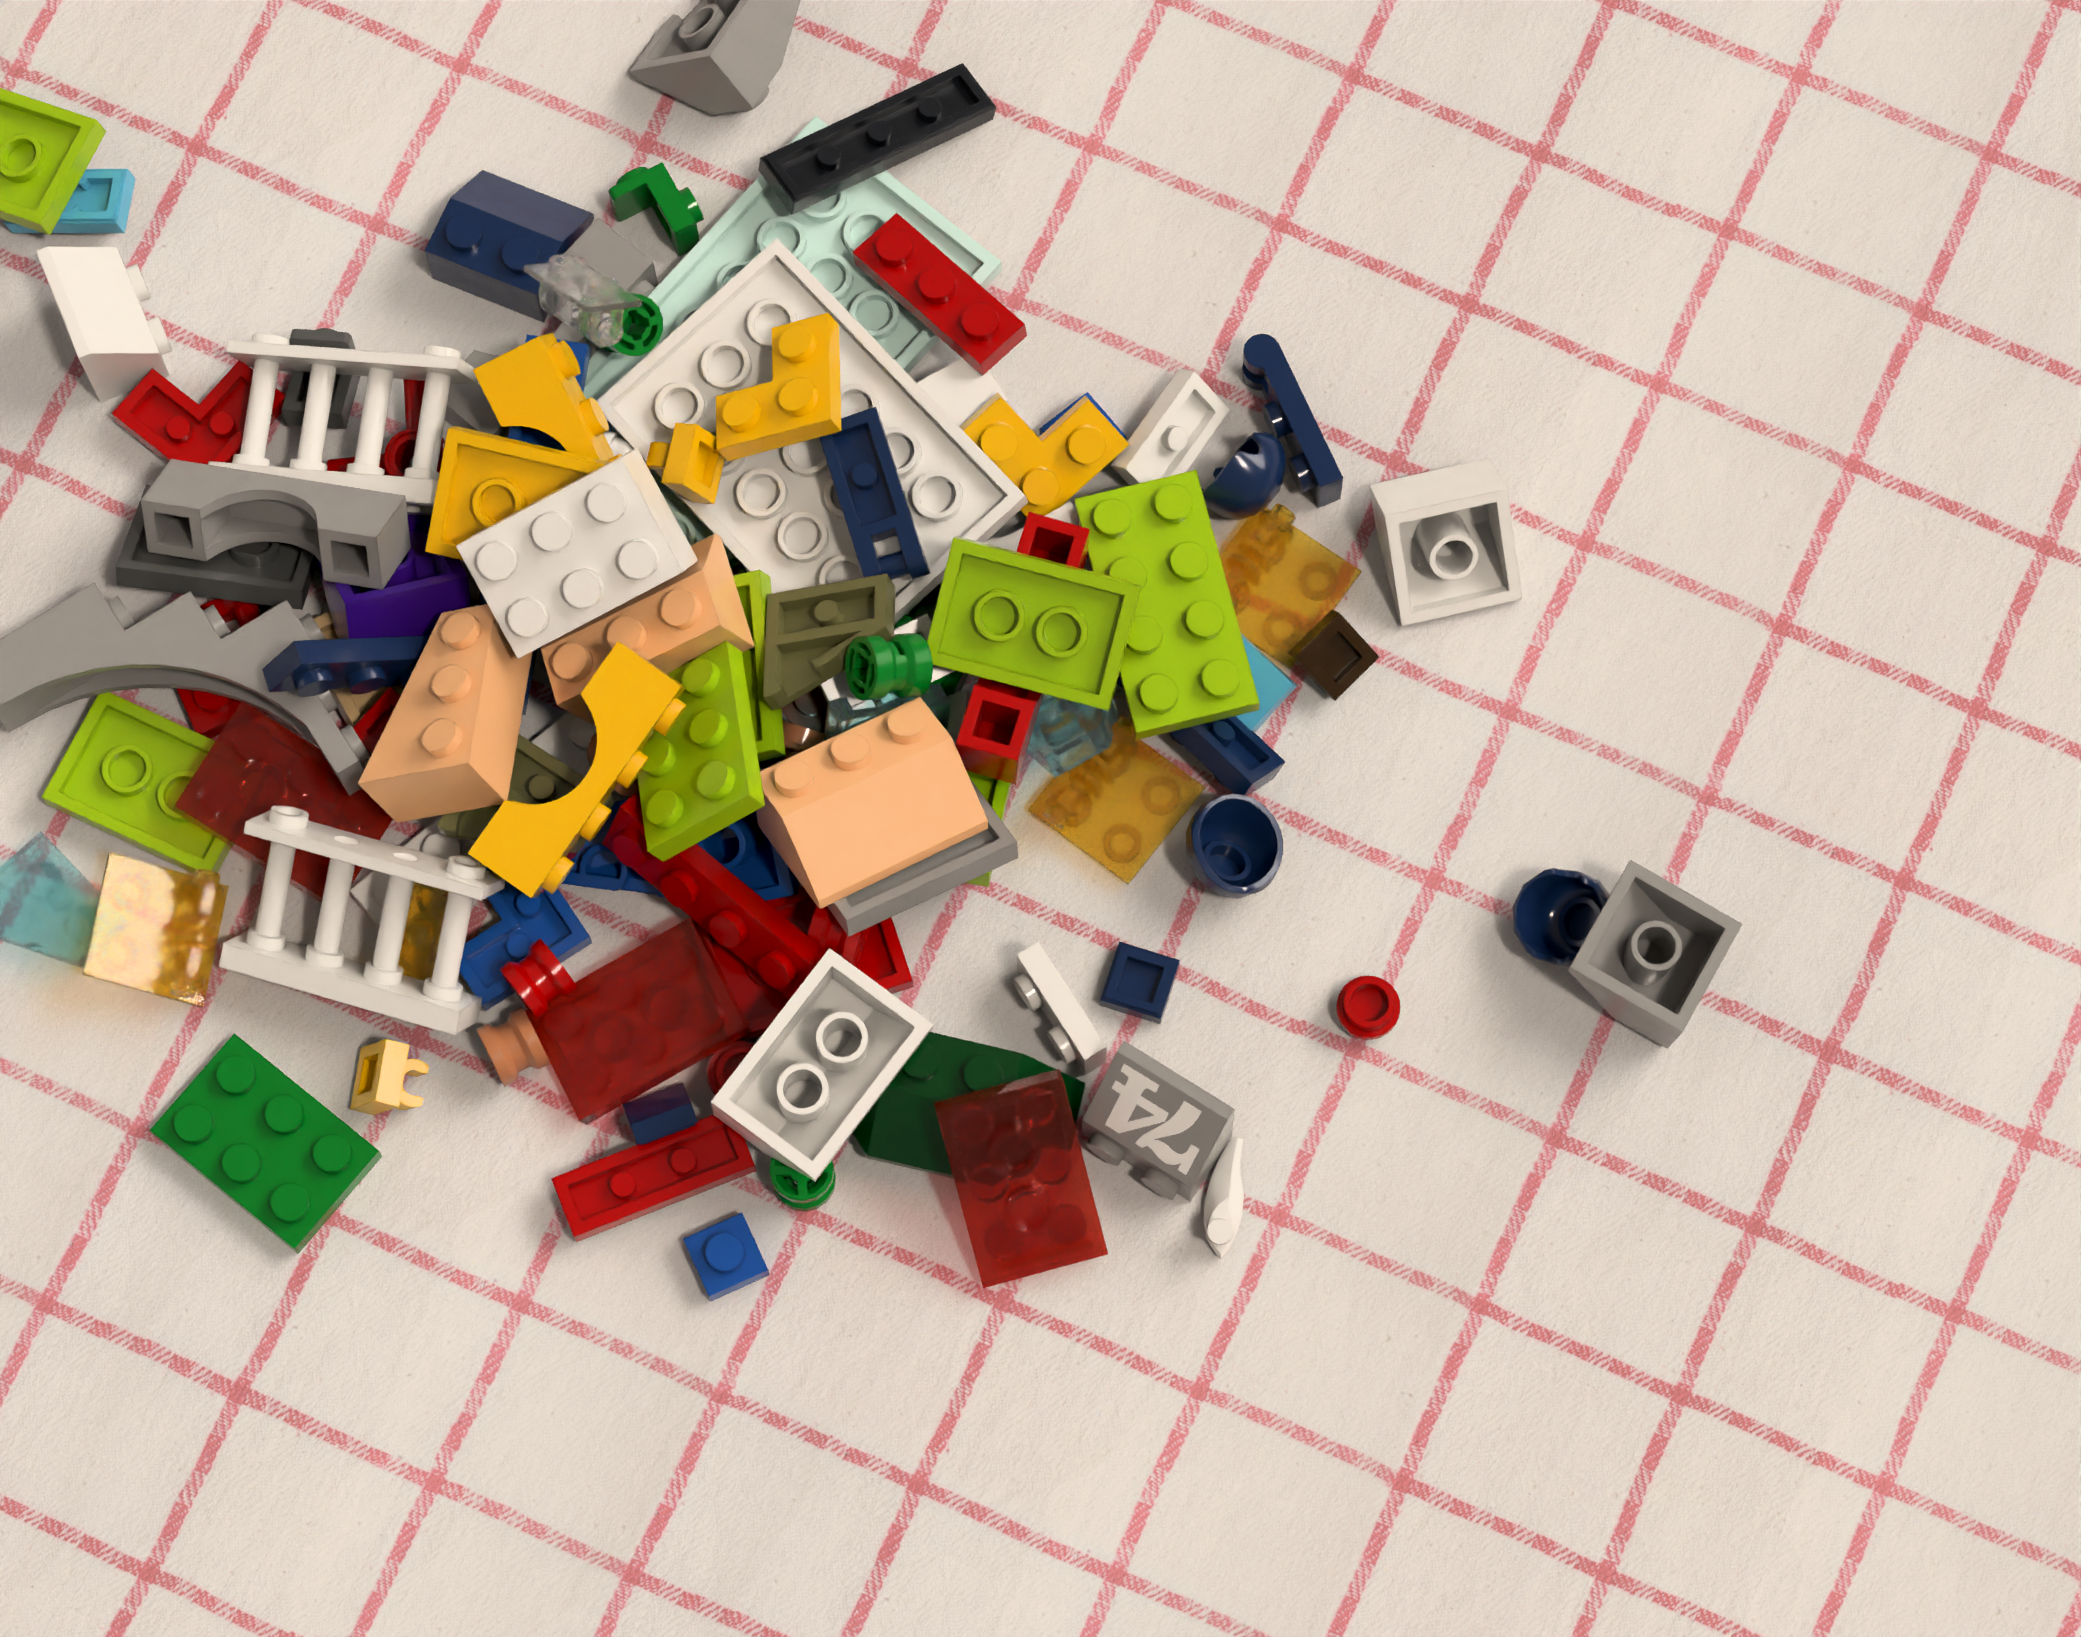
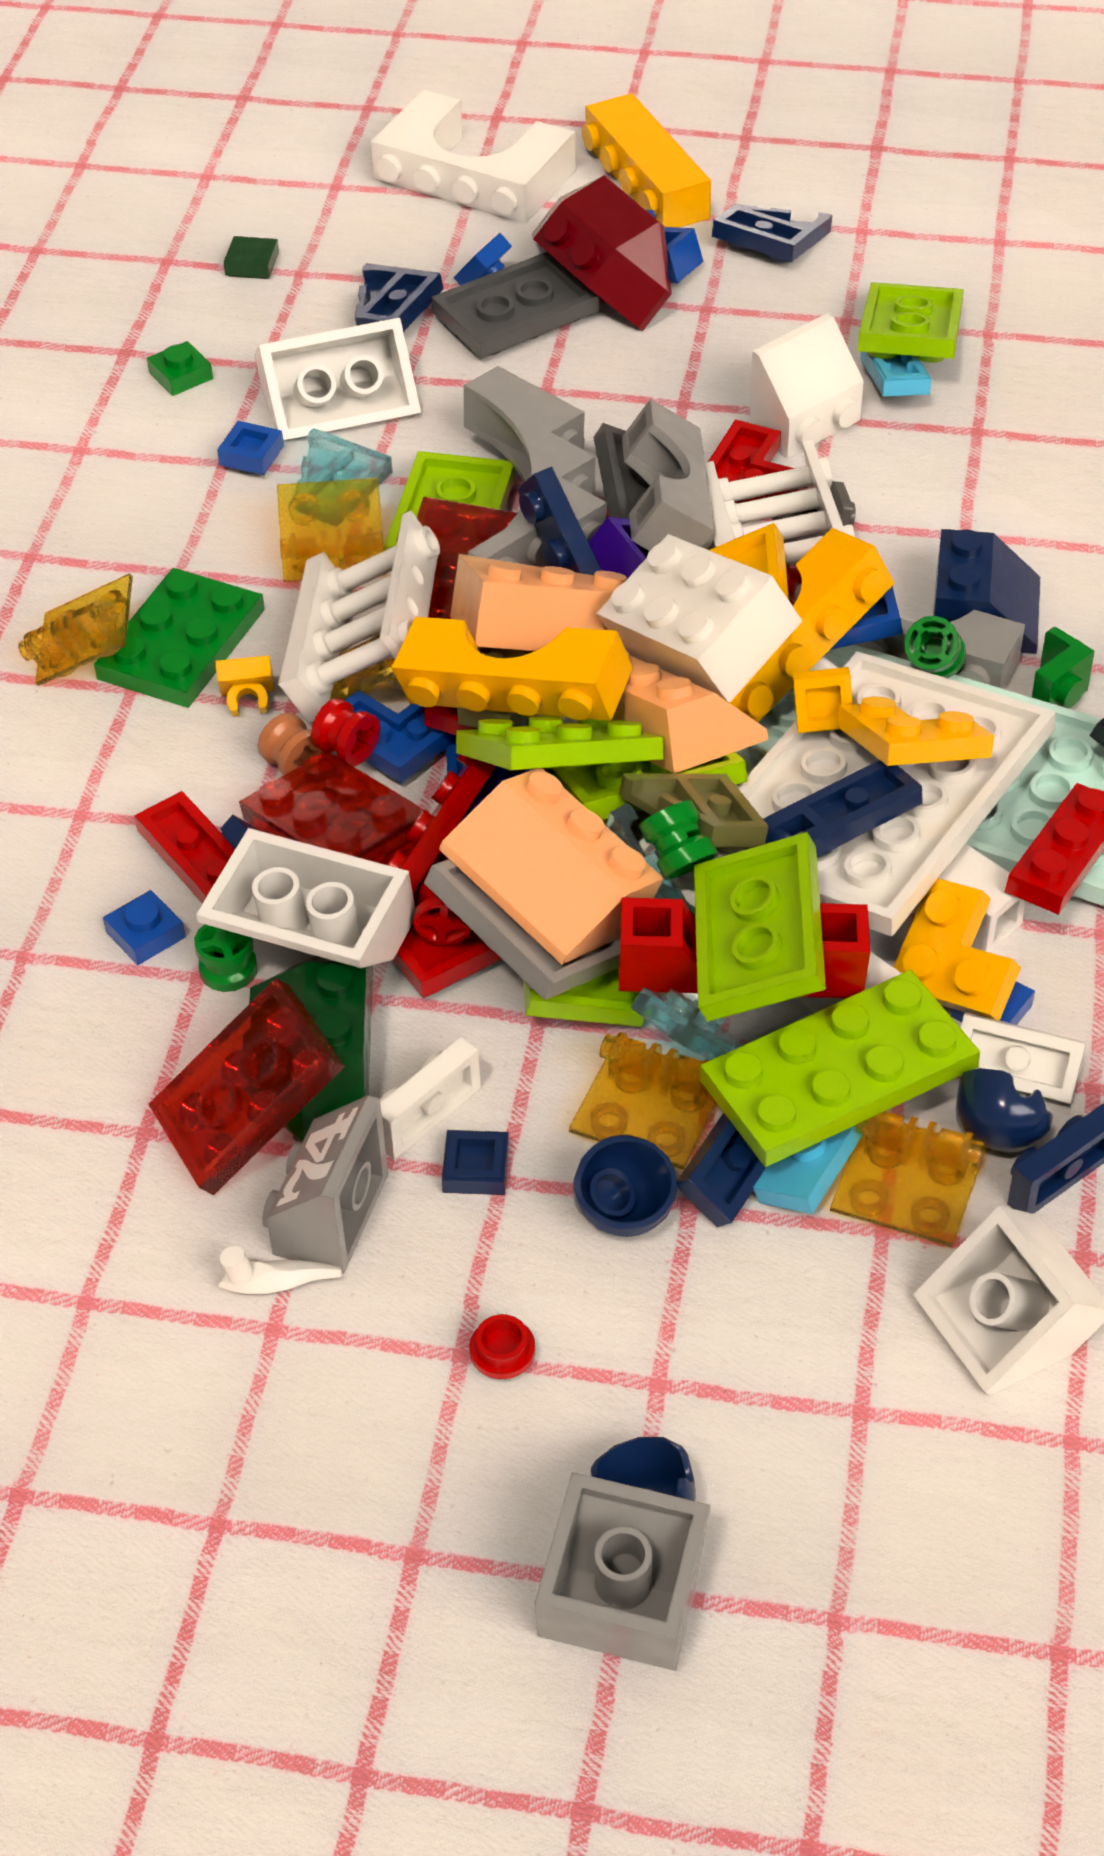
camera: 75 degrees right, 25 degrees down
clear hinge [524,254,642,347] -> none
dark brown plate [1288,609,1379,701] -> none
none -> clear yellow hinge [18,573,133,686]

